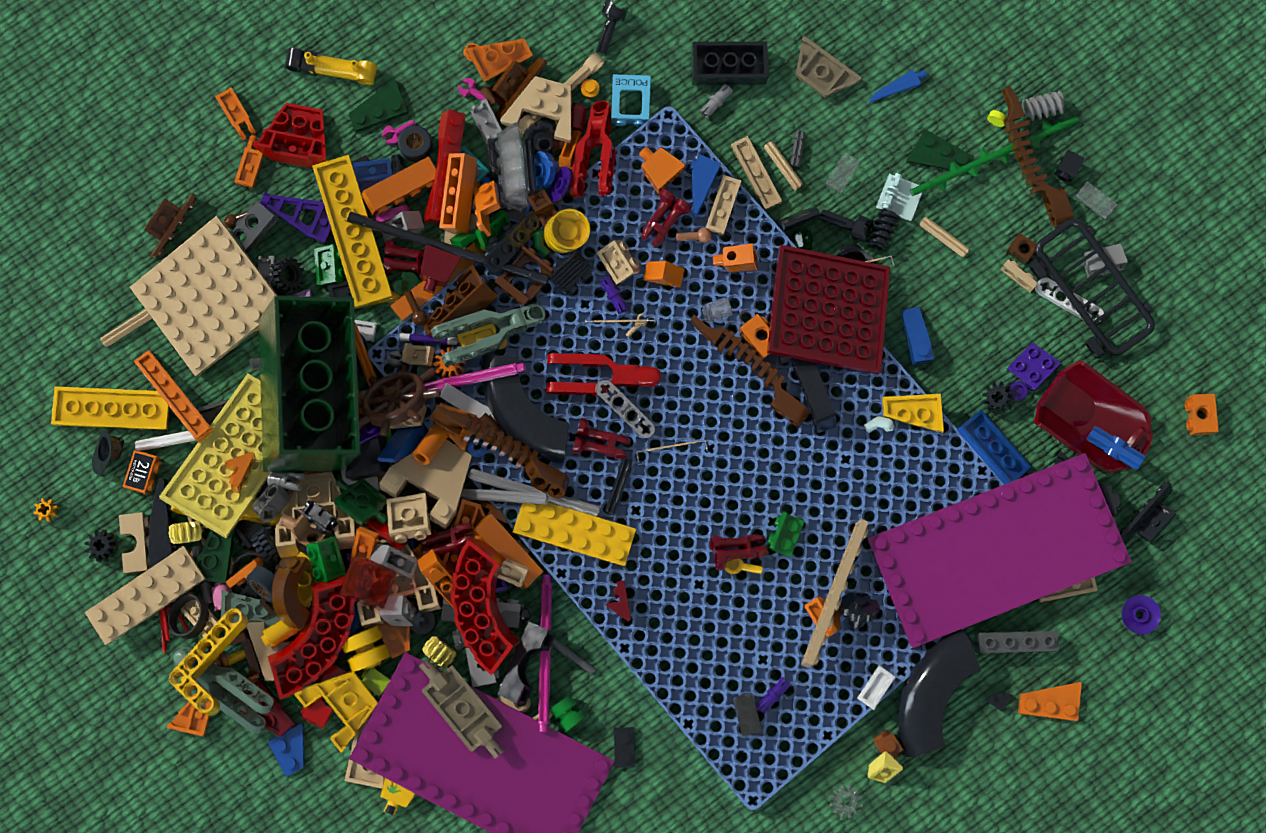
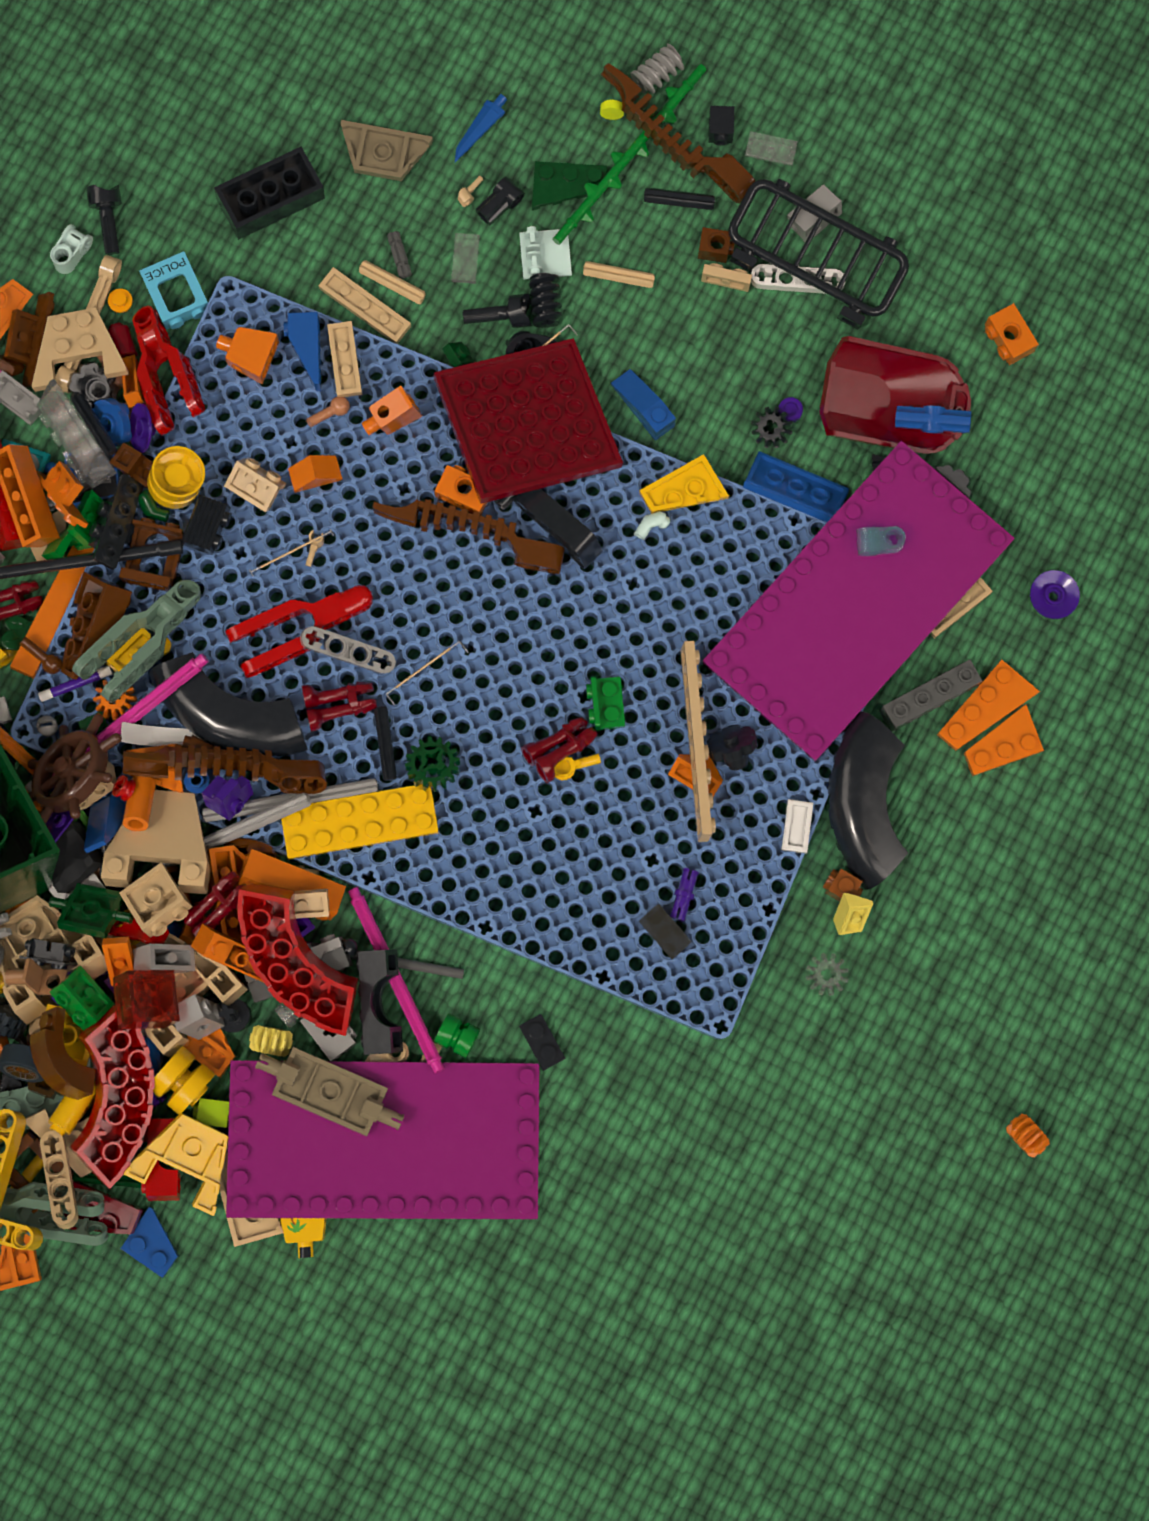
camera: 30 degrees left, 0 degrees up
tan bracket [402,343,434,367] -> none
dark red torso [420,244,461,294] -> none
black axle [486,143,501,180] -> none
dark purple pin [599,275,629,314] -> none
dark red slope [604,581,631,621] -> none
dark red piece [641,188,692,247] -> none
light grey pin [699,84,733,119] -> none
clear brick [702,297,732,322] -> none
black slope [776,207,820,232] -> none
black tile [986,692,1013,712] -> none
dark purple hinge [1007,342,1061,391] -> none
black bracket [1120,481,1176,545] -> none
none -> tan beam [40,1130,78,1229]
none -> light aqua piece [50,224,93,274]
none -> red bush [112,775,136,801]
none -> dark purple brick [202,775,254,821]
none -> dark green gear [405,737,460,792]
none -> tan hand [458,176,483,207]
none -> black piece [476,176,525,226]
none -> black axle [644,188,715,210]
none -> clear light blue piece [856,526,906,556]
none -> orange wing [937,660,1040,751]

